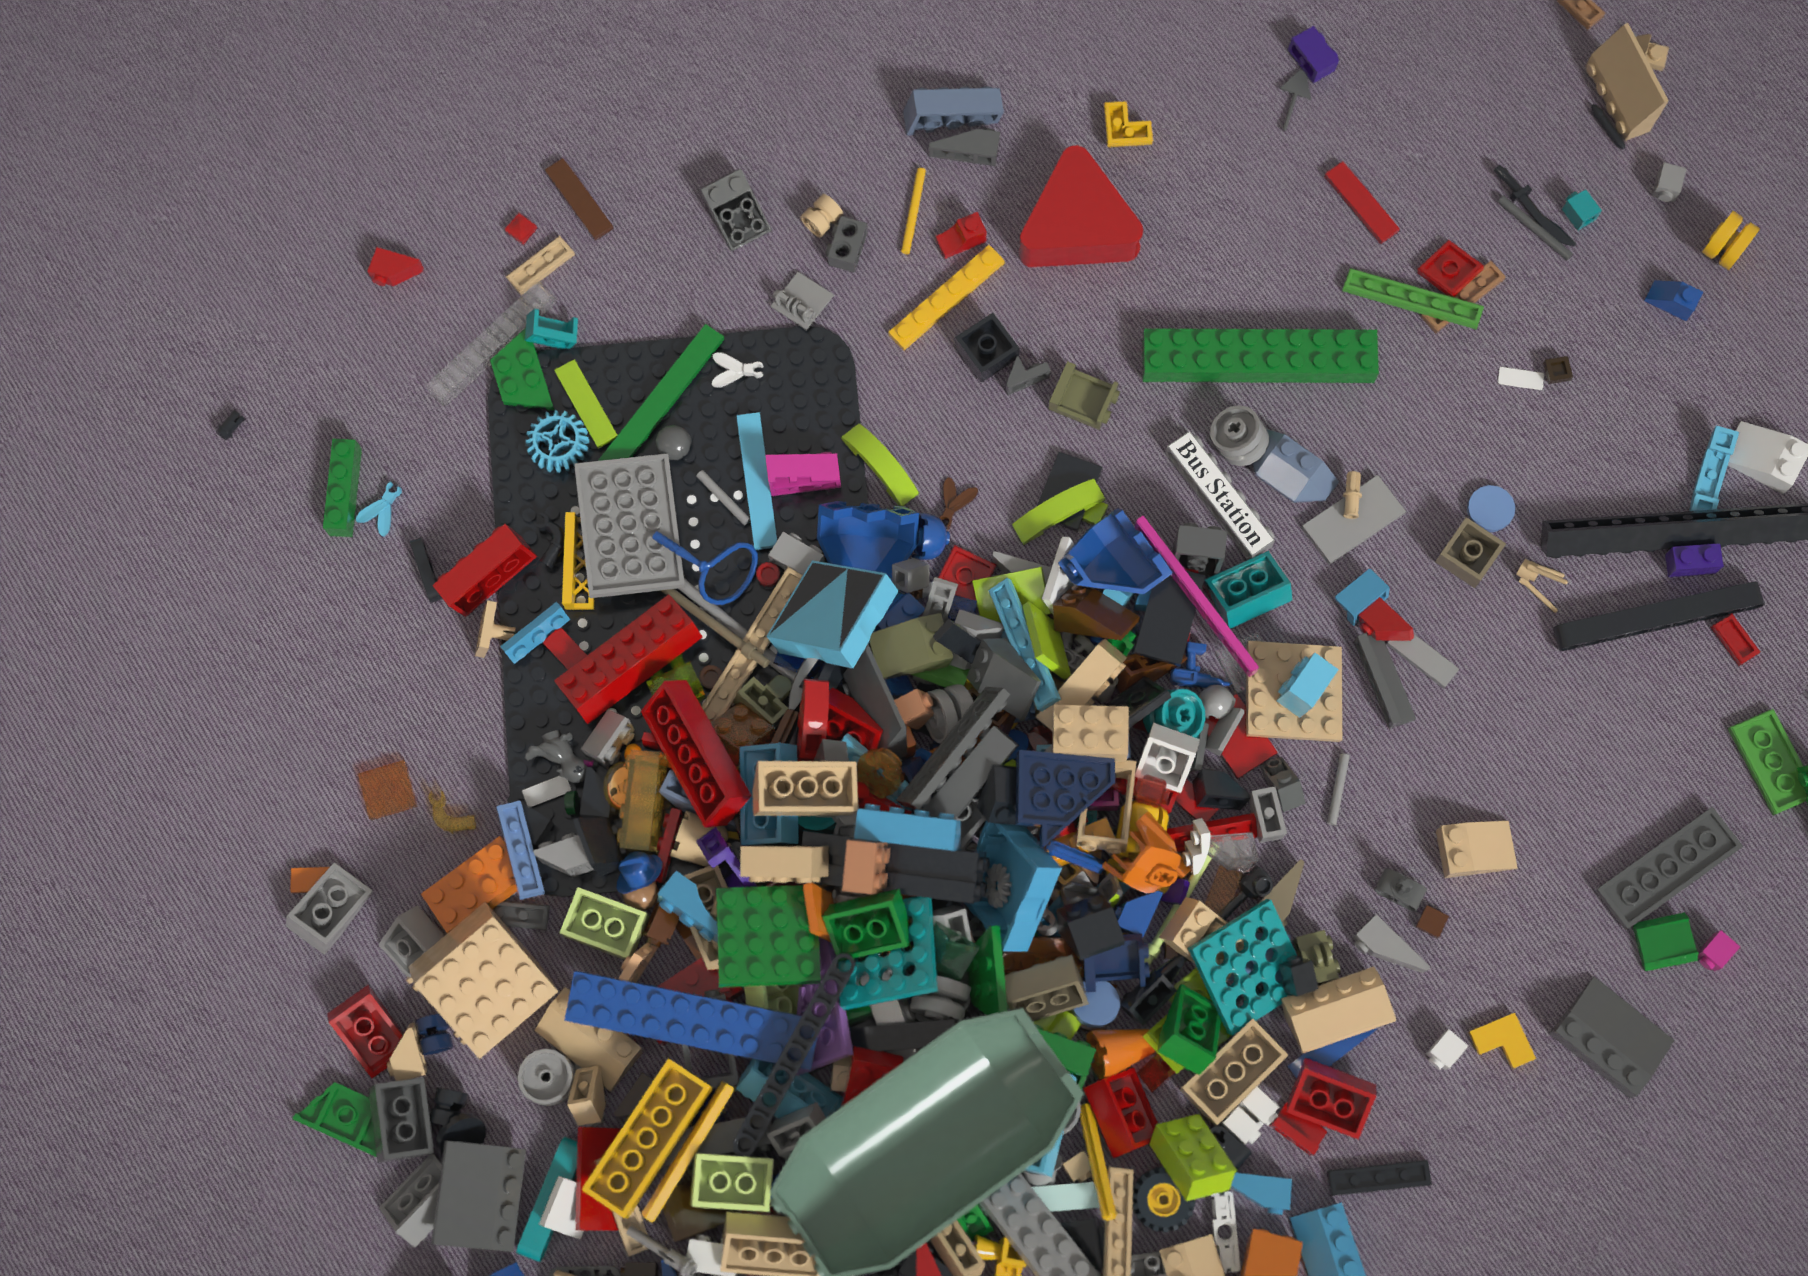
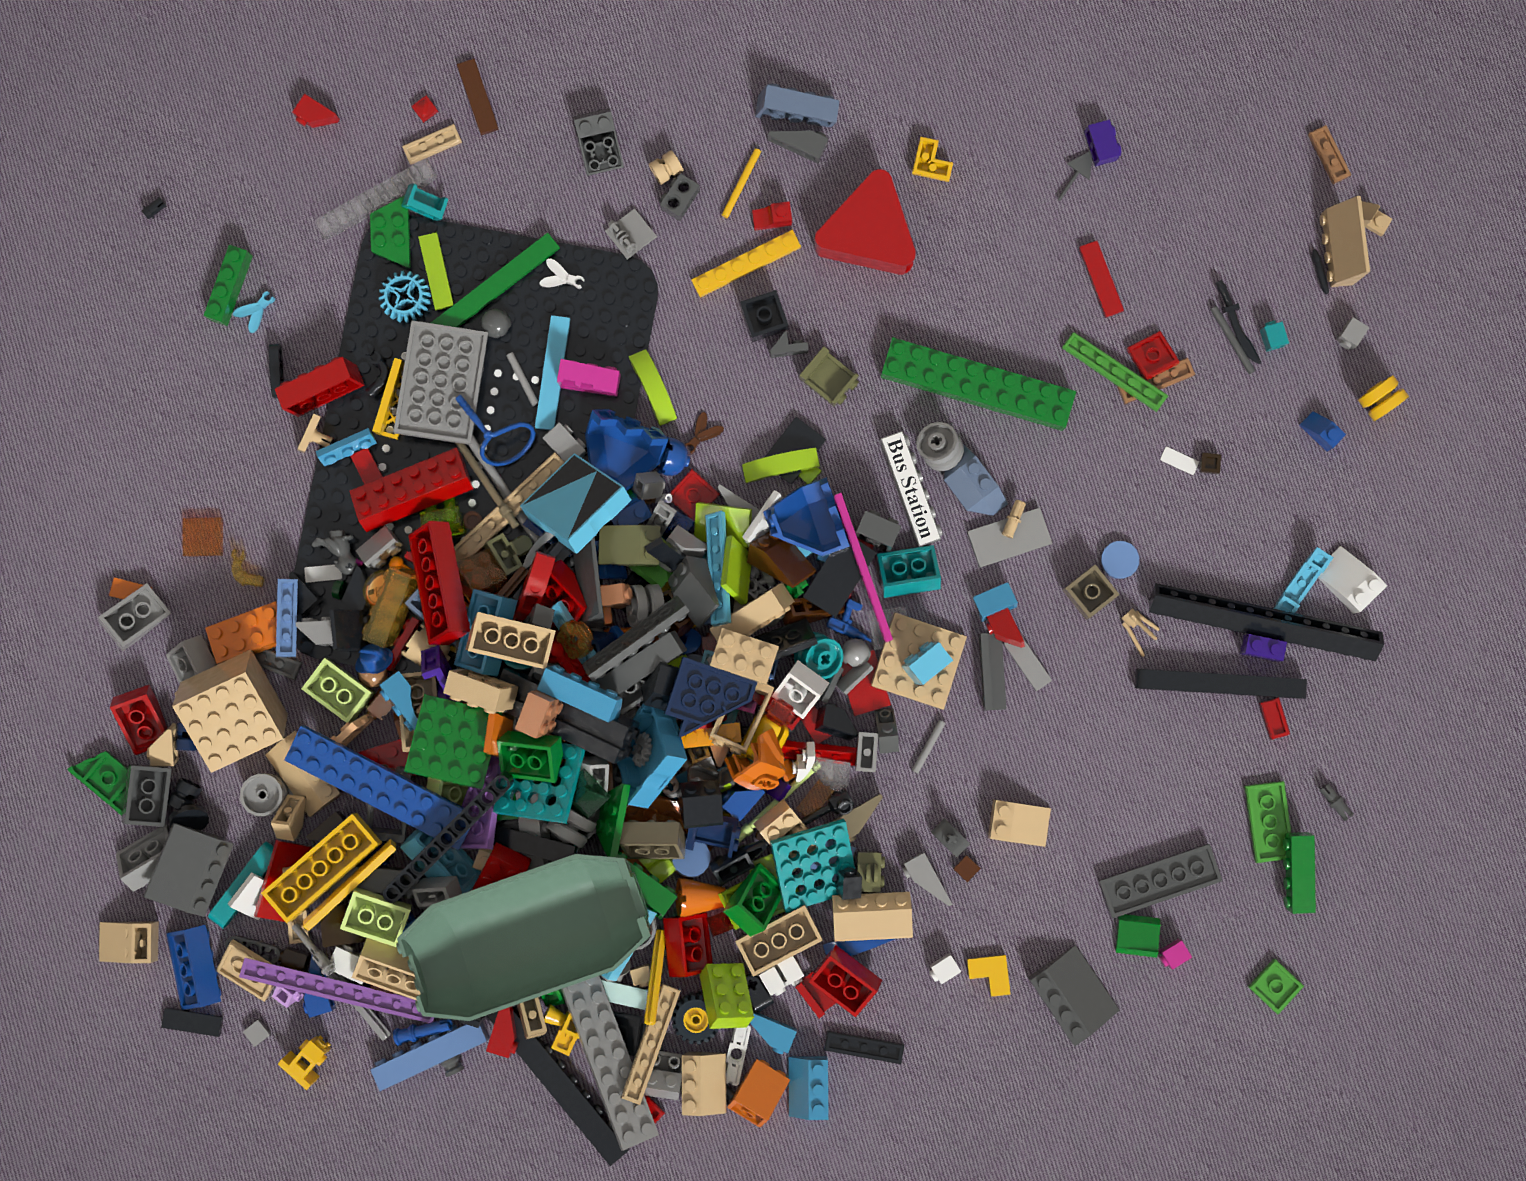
camera: 15 degrees right, 10 degrees up
red tile [756,562,780,587] -> none
blue axle [1046,840,1105,874] -> none

